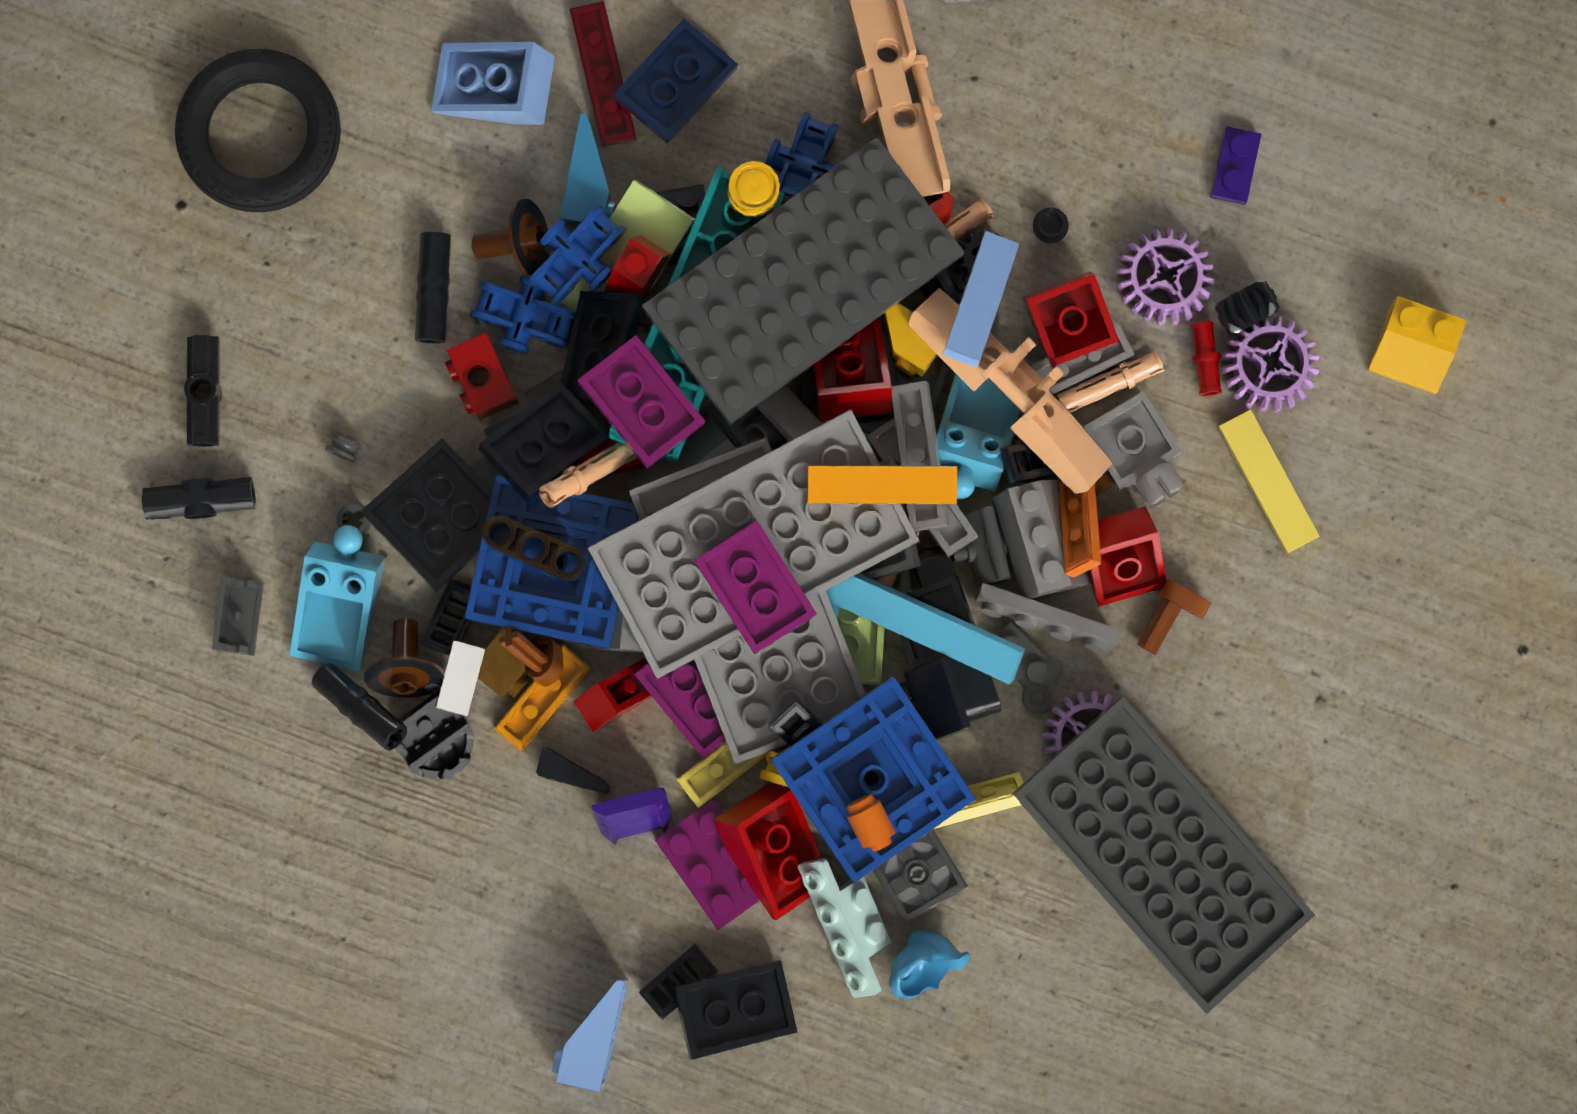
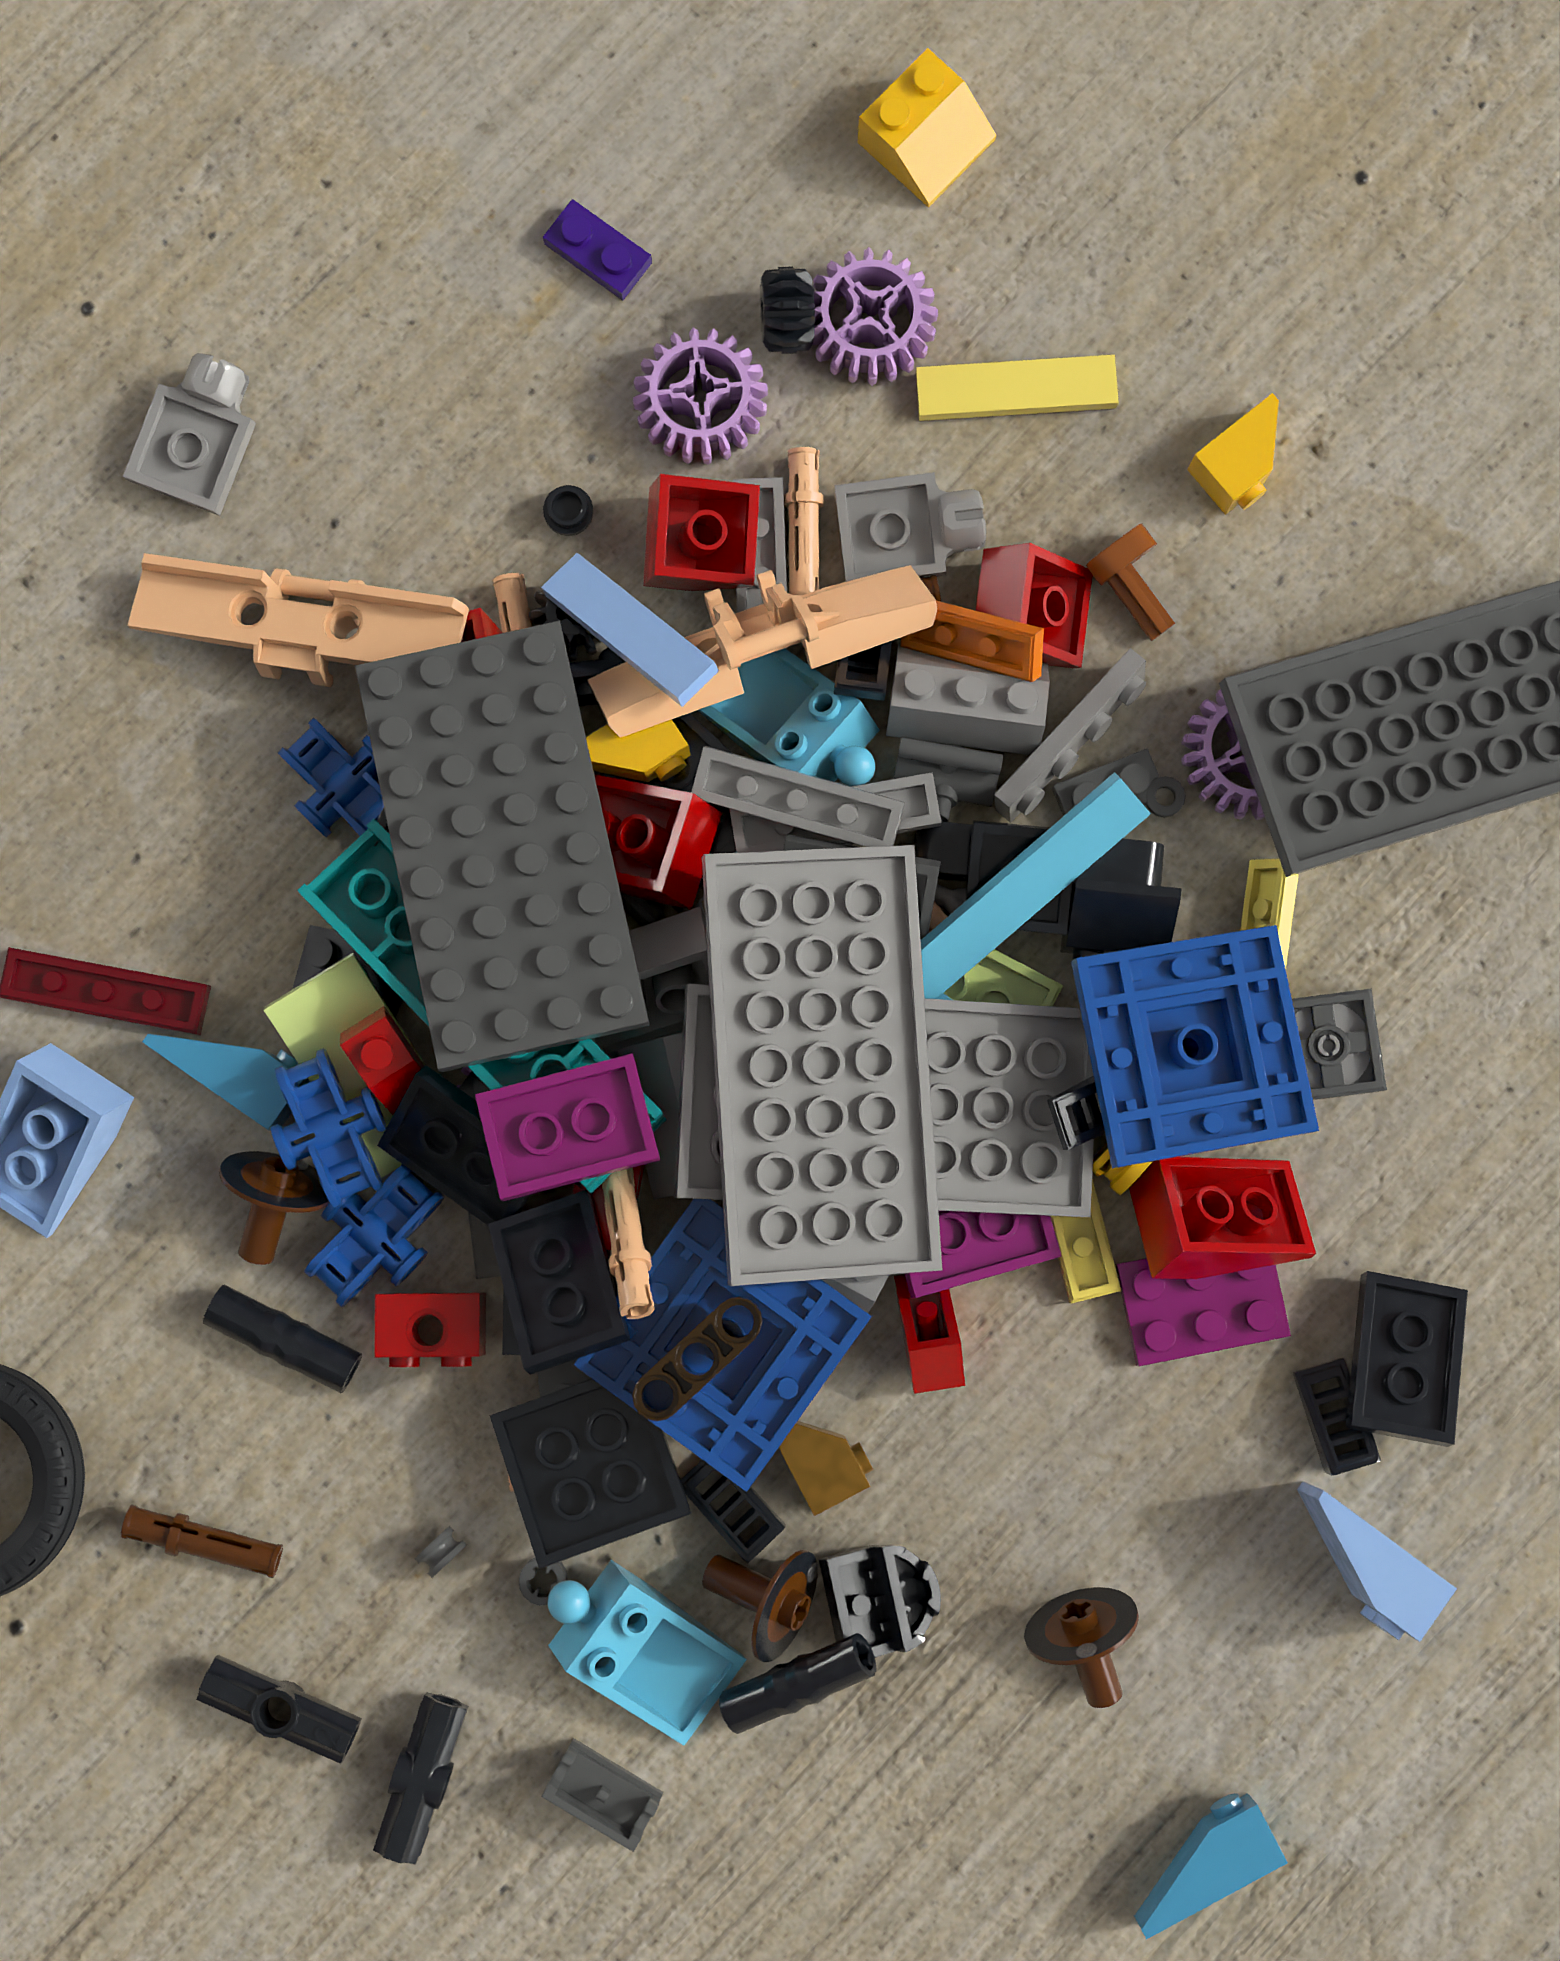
camera: 65 degrees left, 0 degrees up
white sticker [436,641,485,716] -> none
light orange tile [494,644,592,752] -> none
dark orange piece [499,627,563,686] -> none
black slope [536,746,610,794] -> none
dark purple slope [592,788,672,845] -> none
dark blue plate [613,19,738,144] -> none
magenta plate [694,519,817,654] -> none
yellow wheel [727,161,780,218] -> none
light aqua bracket [798,858,891,998] -> none
light orange tile [807,465,957,504] -> none
orange brick [846,793,896,852] -> none
dark azure hair [889,929,970,999] -> none
red pin [1190,321,1222,397] -> none
none -> reddish brown pin [121,1504,283,1578]
none -> piece [1024,1587,1139,1708]
none -> dark azure slope [1134,1793,1288,1940]
none -> yellow slope [1187,393,1279,515]

